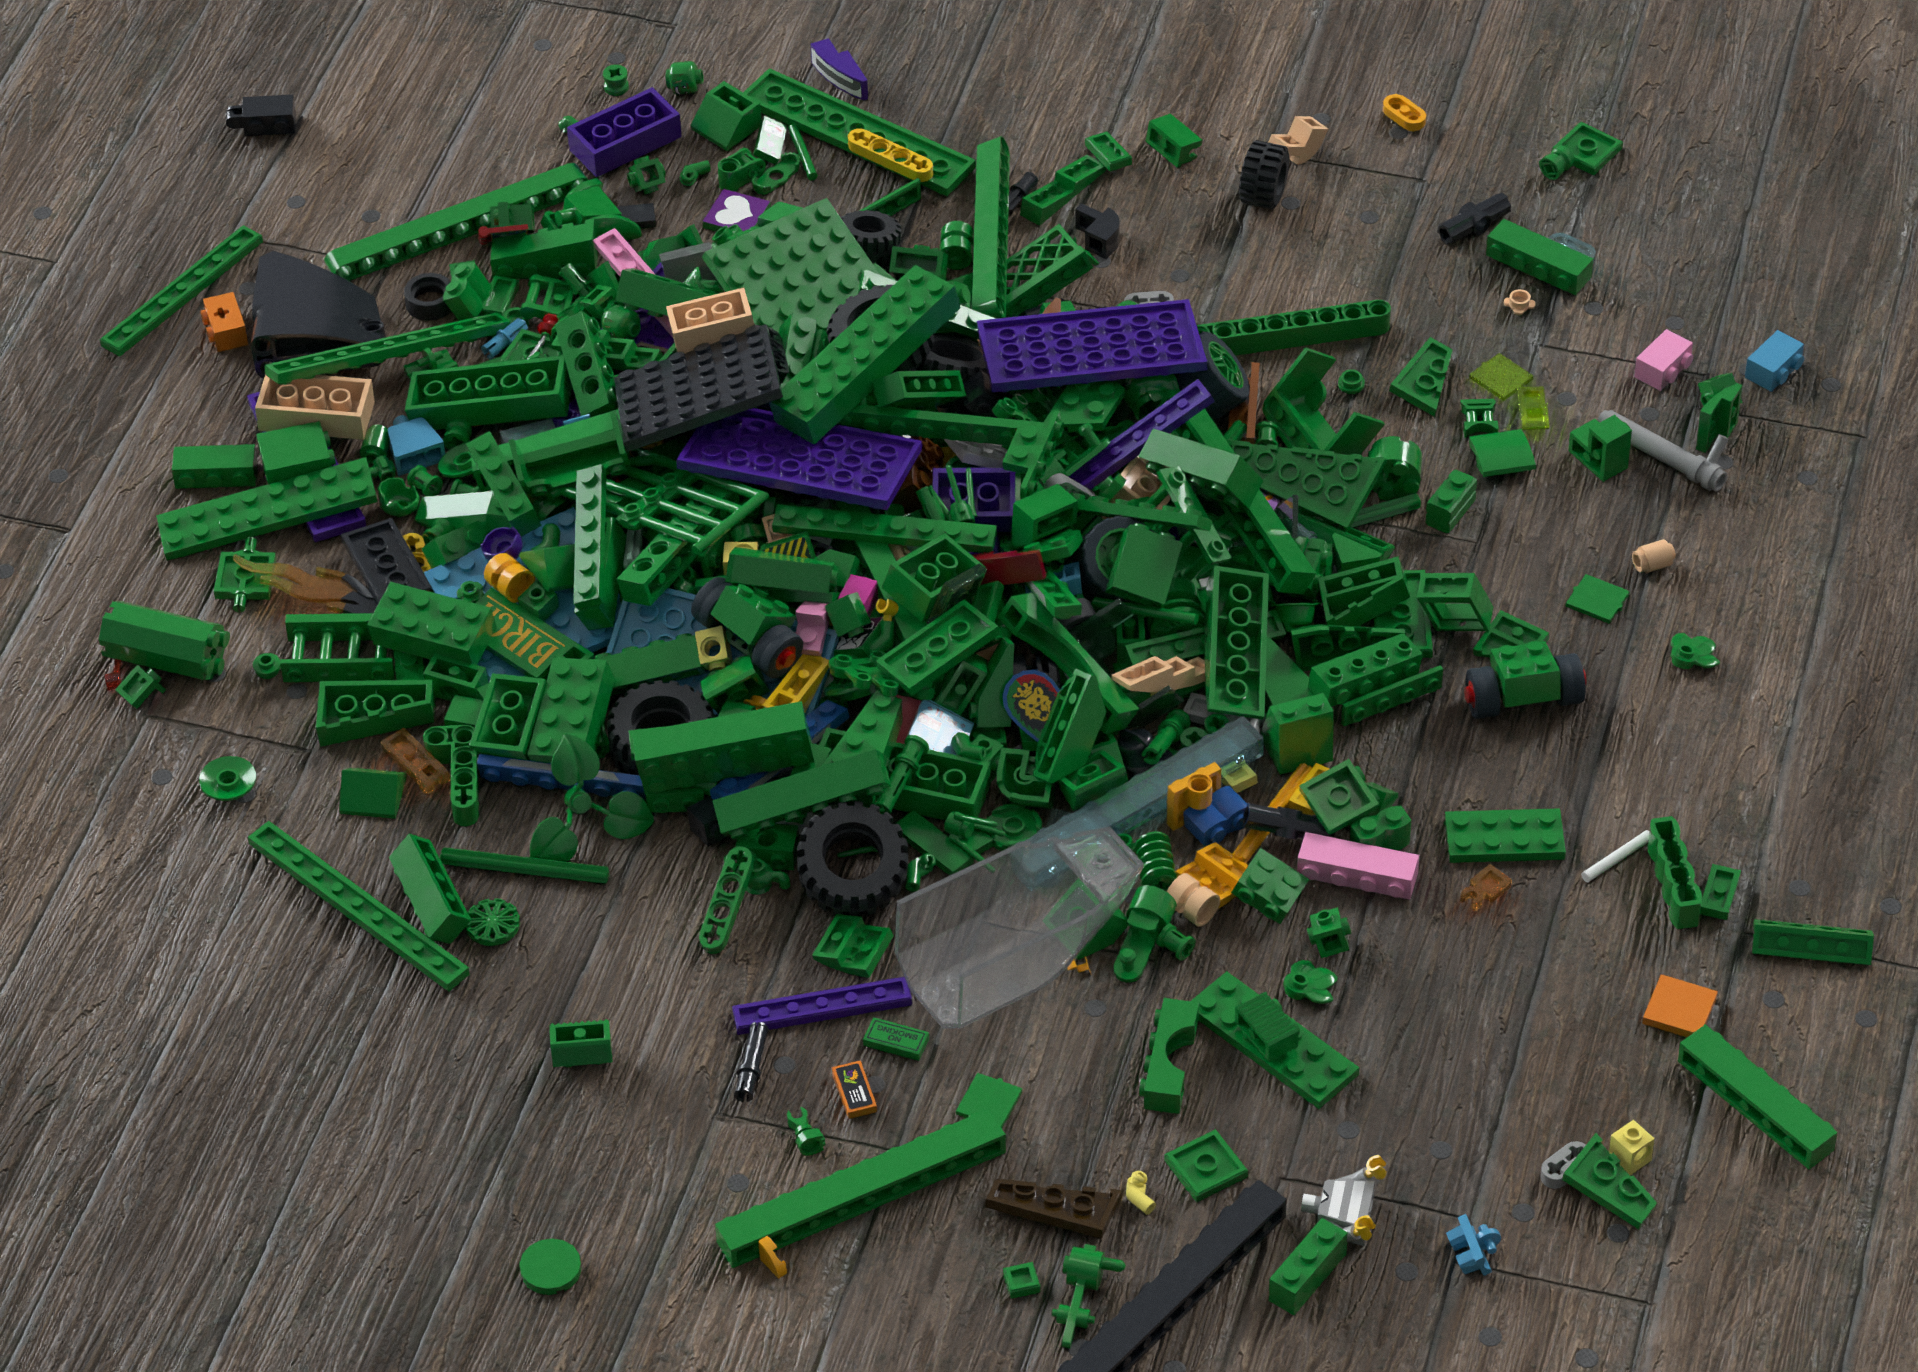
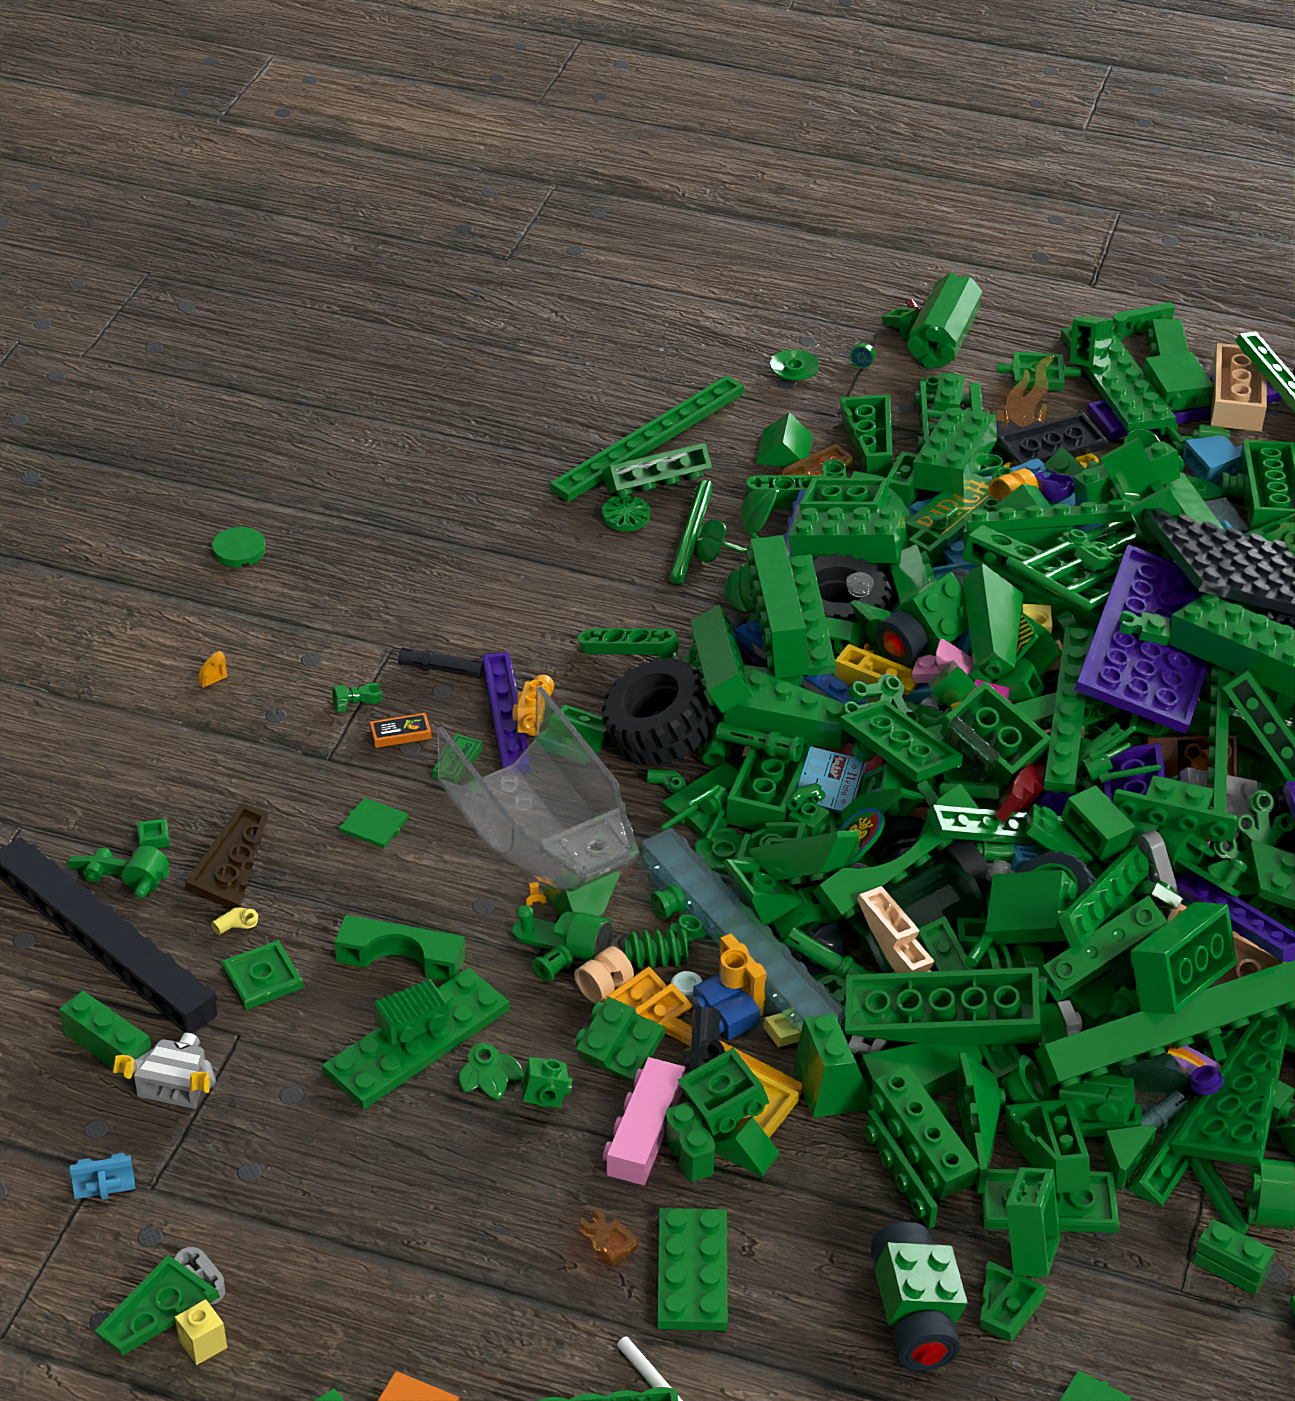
camera: 90 degrees right, 5 degrees down
green brick [549,1019,613,1067] -> none
green brick [715,1109,1006,1269] -> none
none -> light orange brick [513,675,554,736]
none -> light aqua tile [671,971,702,1002]
none -> clear plate [846,572,874,597]
none -> tile [850,343,876,369]
none -> green hand [930,507,959,531]
none -> green plate [934,373,966,411]
none -> clear plate [985,860,1015,881]
none -> green slope [1070,315,1113,368]
none -> green plate [1074,545,1121,571]
none -> green plate [1112,302,1175,341]
none -> green plate [1119,611,1170,646]
none -> dark purple plate [1191,1065,1224,1095]

